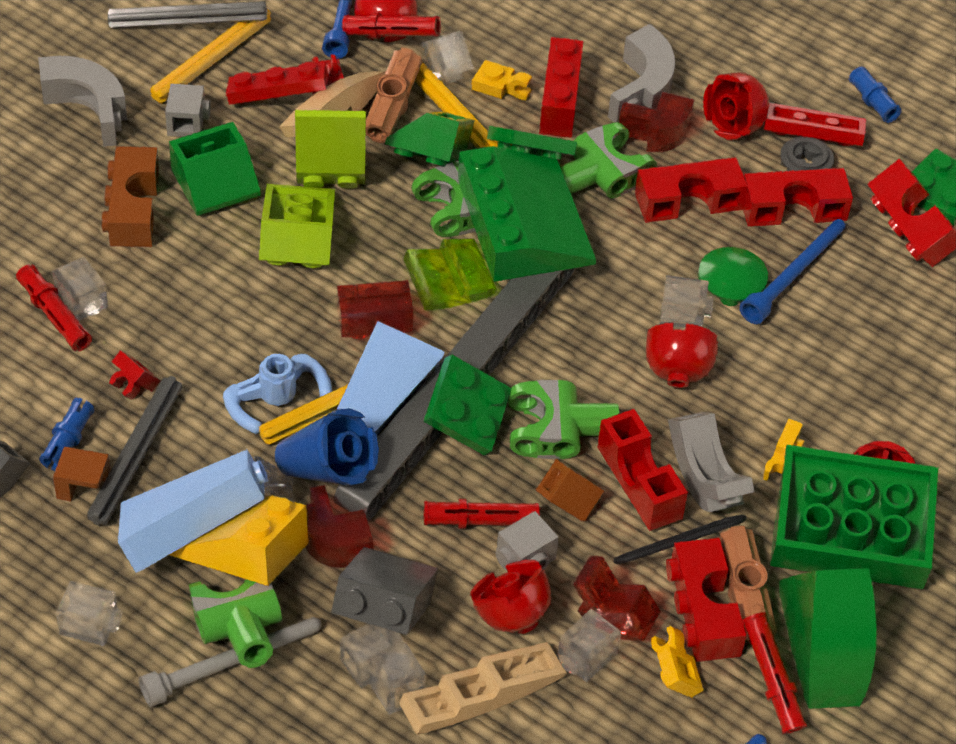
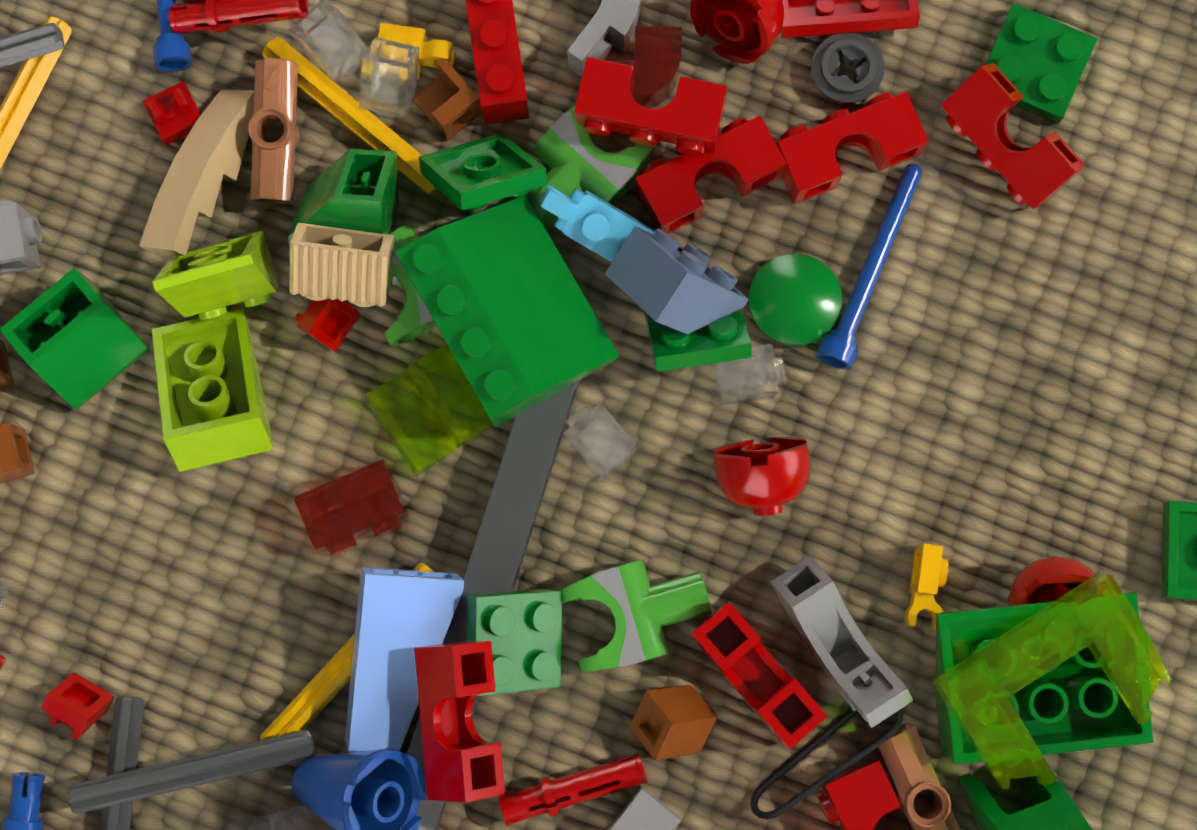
camera: 10 degrees left, 30 degrees up
light blue piece [223,354,333,434] -> none
red plate [226,62,328,105] -> none
none -> dark grey axle [68,730,315,814]
none -> tan brick [290,223,395,307]
none -> red tile [295,298,361,352]
none -> clear brick [359,37,420,118]
none -> dark orange panel [414,58,482,141]
none -> red arch [414,641,505,803]
none -> medium azure hinge [539,184,655,262]
none -> clear brick [564,403,638,482]
none -> red arch [574,57,727,156]
none -> sand blue slope [605,226,749,334]
none -> green plate [644,286,752,372]
none -> clear neon green wedge [932,572,1172,789]

